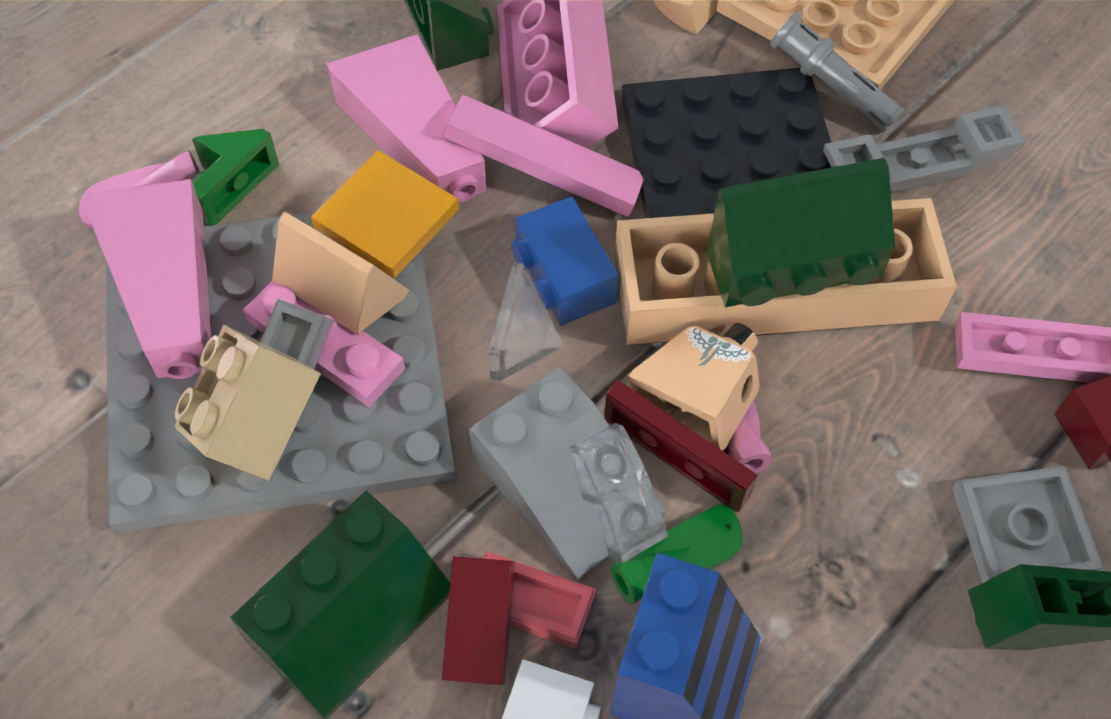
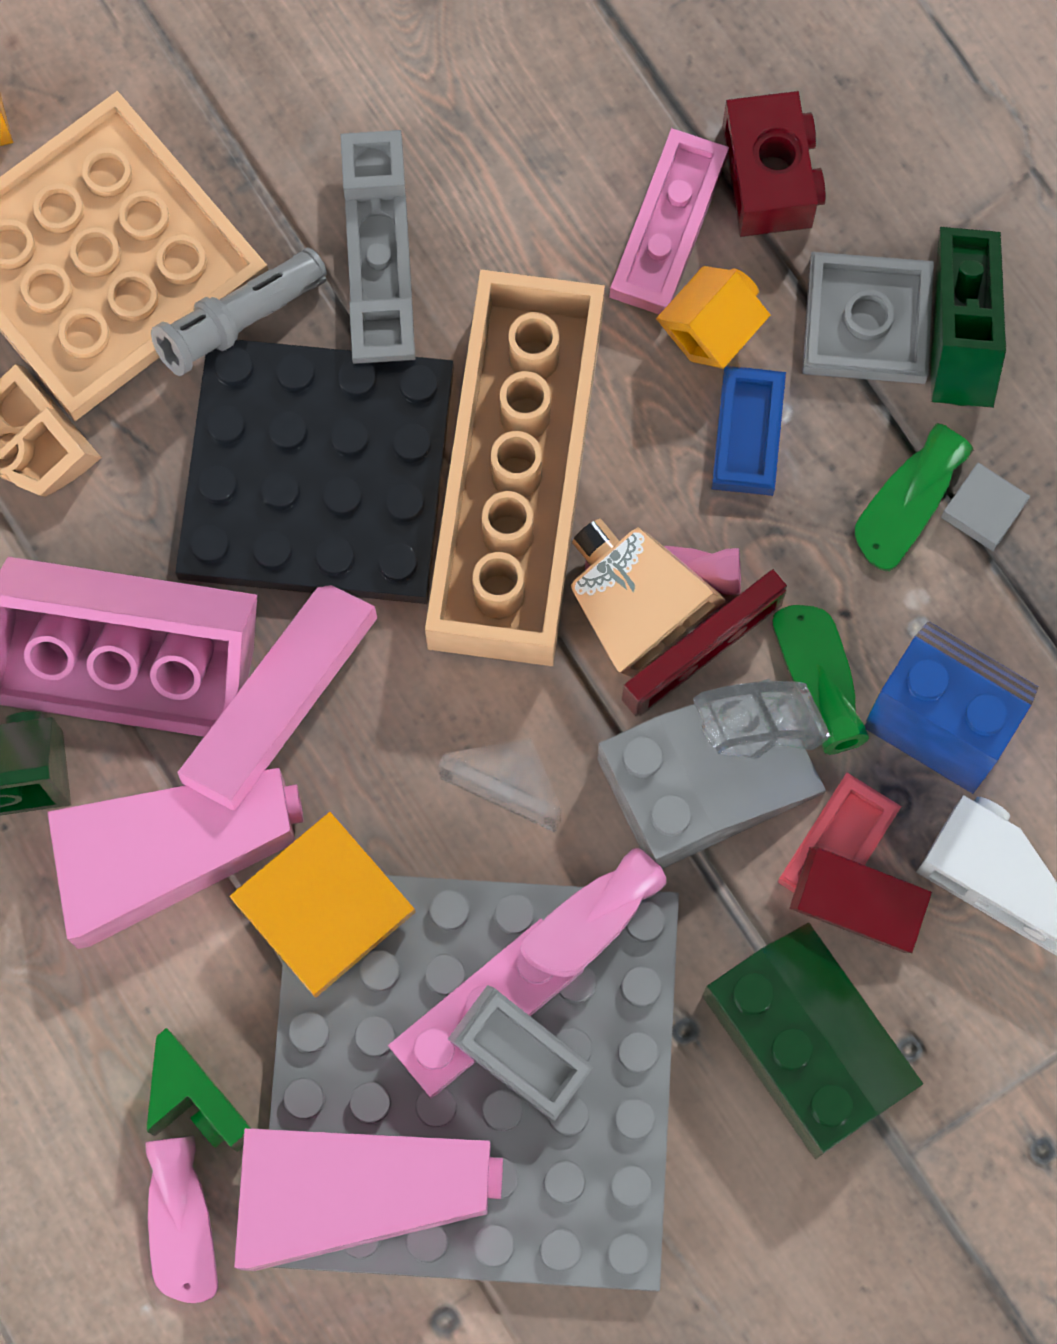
camera: 75 degrees left, 15 degrees up
tan slope [174,325,321,481] -> none
light nougat slope [272,211,410,335] -> none
blue brick [511,196,619,326] -> none
dark green slope [706,158,895,308] -> none
none -> bright pink piece [521,848,666,977]
none -> light orange brick [656,266,771,369]
none -> blue tile [711,366,786,496]
none -> green piece [855,423,974,571]
none -> light grey tile [941,462,1030,551]

